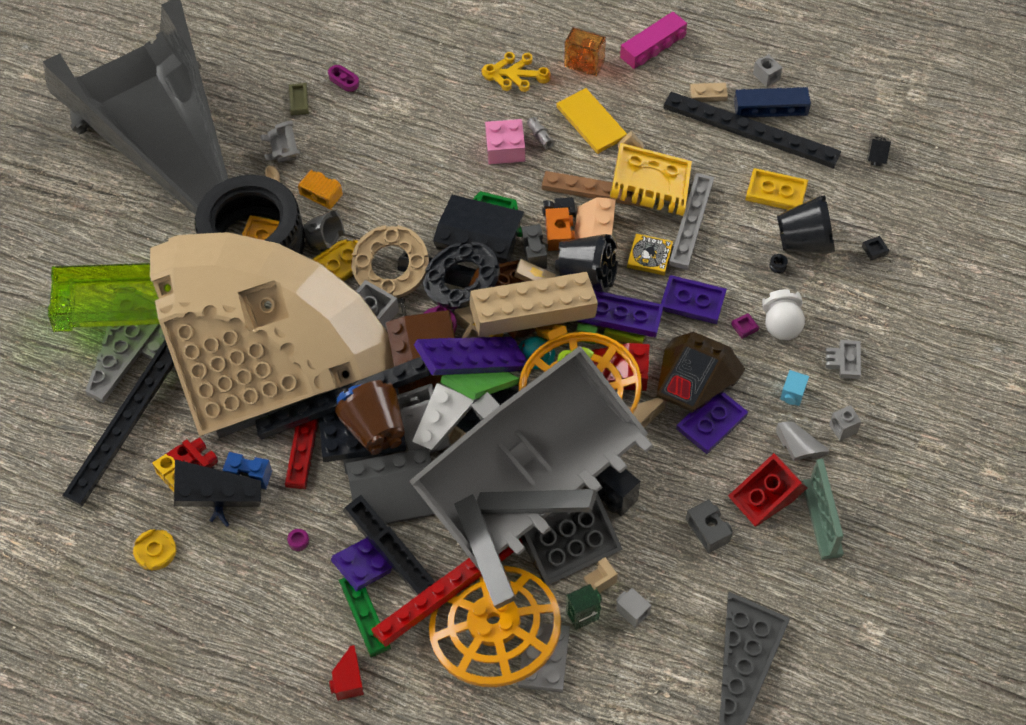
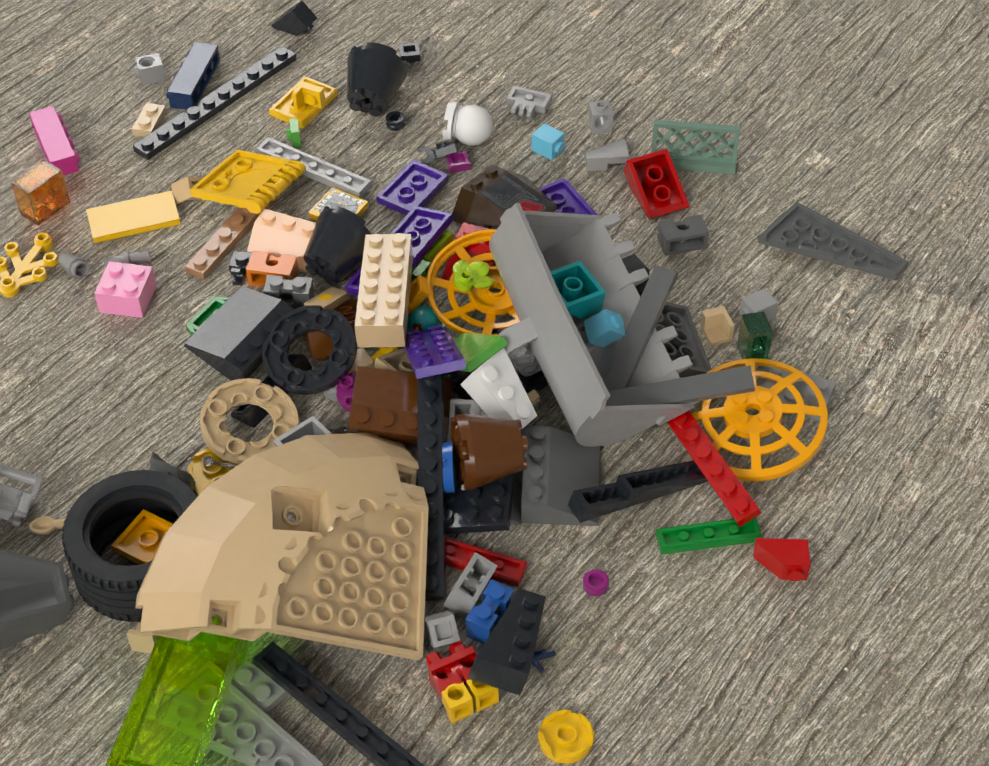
camera: 75 degrees left, 10 degrees down
light orange brick [298,170,343,210] -> none
dark purple plate [331,538,392,592] -> none
none -> light grey cone [58,253,89,279]
none -> clear smoke hinge [202,455,238,469]
none -> bright green plate [286,118,301,148]
none -> yellow bracket [292,81,326,109]
none -> plate [417,140,457,164]
none -> light grey brick [424,611,460,648]
none -> light grey brick [444,552,497,619]
none -> teal slope [550,261,606,319]
none -> medium azure brick [583,309,626,347]

